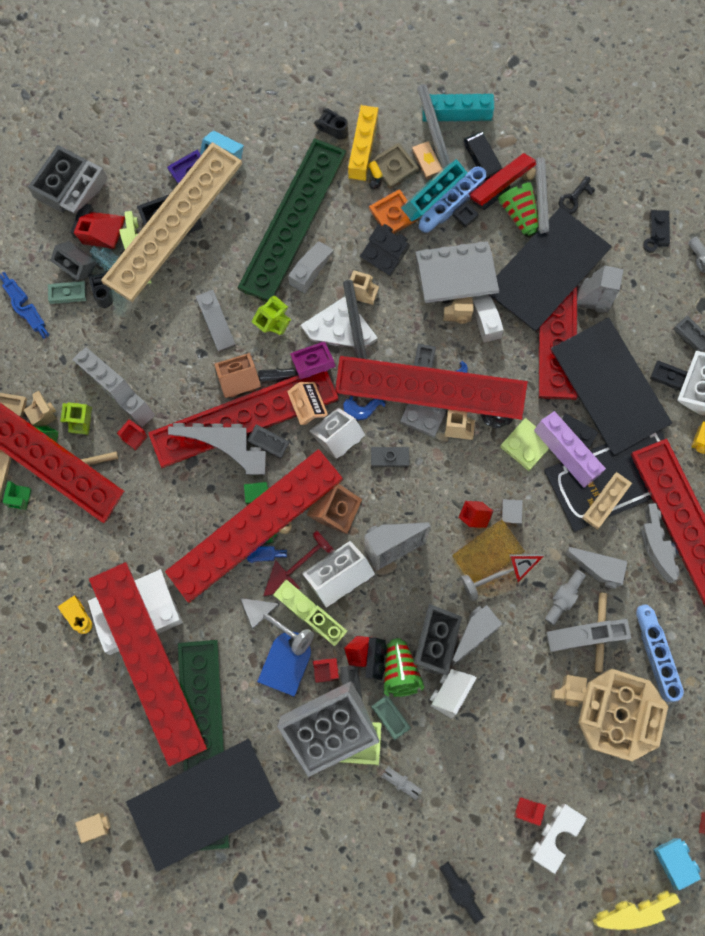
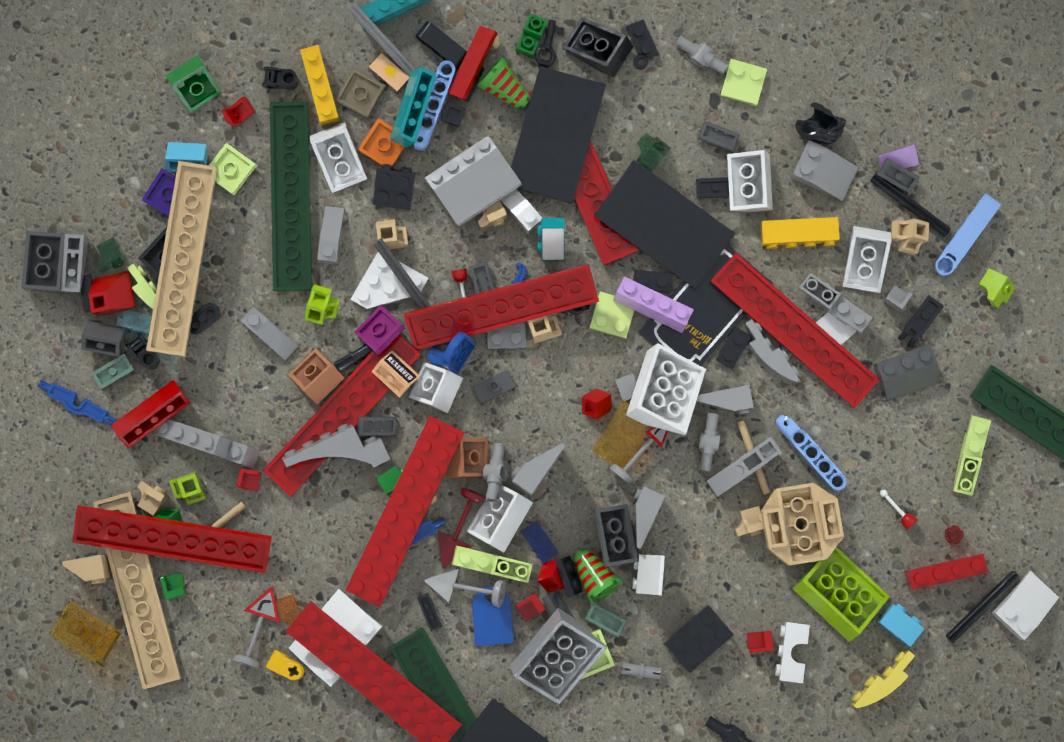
camera: 30 degrees left, 10 degrees up
arm [368,161,382,190] -> none
light grey axle [536,157,549,233] -> none
light grey wedge [577,266,624,313] -> none
tan plate [582,472,632,530] -> none
none -> clear green brick [95,237,127,273]
none -> red brick [111,380,190,449]
none -> green slope [165,55,222,113]
none -> black plate [190,303,220,335]
none -> yellowish green plate [209,143,257,195]
none -> red bracket [221,96,256,126]
none -> light grey piece [232,586,280,669]
none -> clear orange slope [275,594,300,626]
none -> white slope [310,122,367,193]
none -> black piece [417,593,442,631]
none -> blue tile [442,332,476,375]
none -> red hinge [451,269,467,297]
none -> light grey pin [483,443,508,502]
none -> green slope [515,14,548,58]
none -> clear blue plate [521,521,559,563]
none -> white brick [538,218,565,261]
none -> black slope [562,17,634,77]
none -> white slope [626,343,706,435]
none -> clear green brick [636,133,671,172]
none -> black brick [663,605,734,673]
none -> black plate [716,326,752,369]
none -> lime slope [792,547,890,642]

